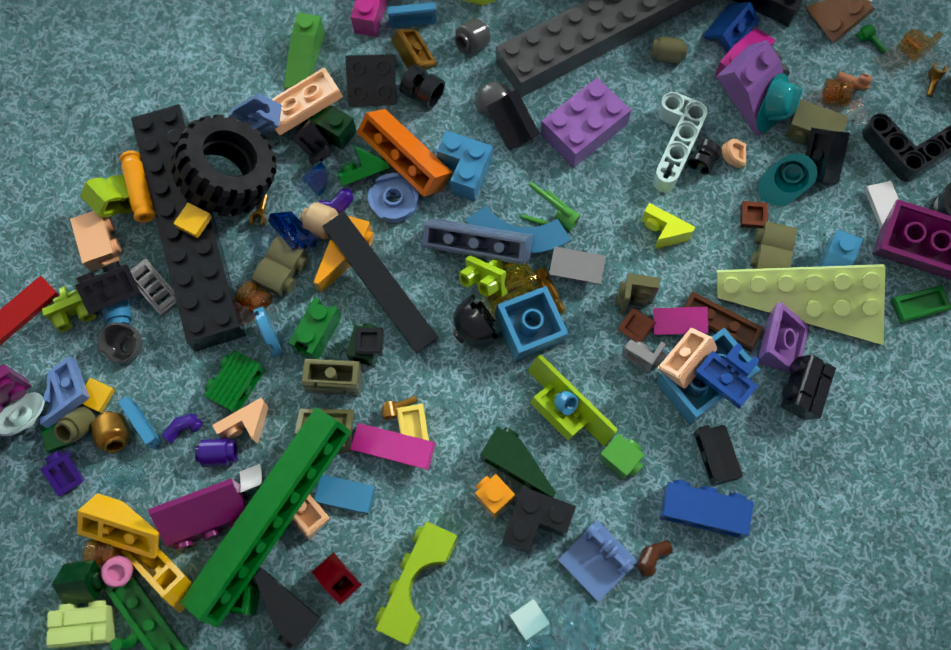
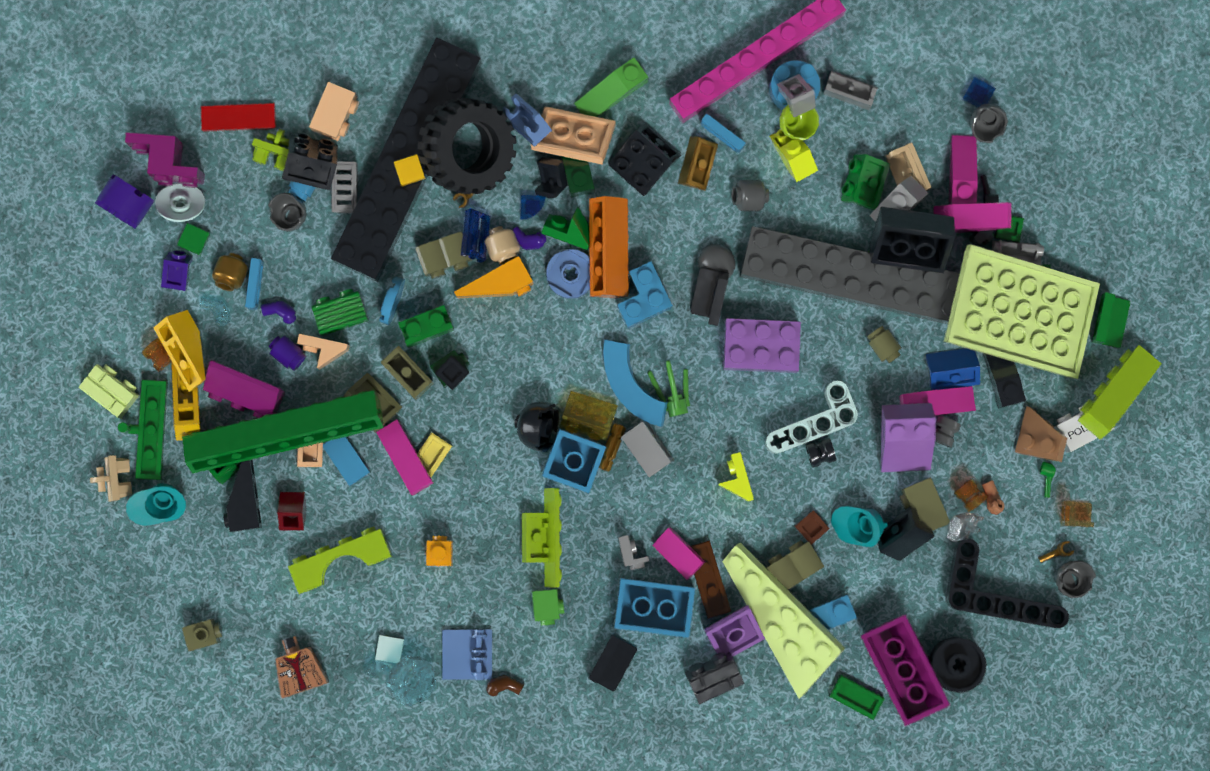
camera: 40 degrees right, 15 degrees up
medium blue wing [40,356,90,428] -> none
dark green brick [51,560,105,604] -> none
olive brick [54,407,95,443] -> none
lime brick [80,175,133,217] -> none
yellow tile [82,378,115,413] -> none
bright pink tile [101,556,133,587] -> none
light orange axle [119,151,155,223] -> none
clear orange wheel [235,280,273,316] -> none
white sticker [239,464,262,492] -> none
black tile [323,211,438,354] -> none
pearl gold hand [381,396,418,420] -> none
black wheel [399,64,445,109] -> none
sand blue brick [422,218,533,265] -> none
lime hips [459,255,508,298] -> none
dark green slope [480,426,556,498] -> none
black brick [502,487,576,554] -> none
dark azure hinge [554,391,579,415] -> none
olive bracket [615,273,660,314] -> none
copper tile [618,307,656,343] -> none
light nougat slope [658,328,717,389] -> none
blue brick [659,480,754,539] -> none
blue plate [694,344,759,409] -> none
light nougat tile [722,139,746,168] -> none
teal piece [756,73,803,133] -> none
white tile [864,181,899,229] -> none

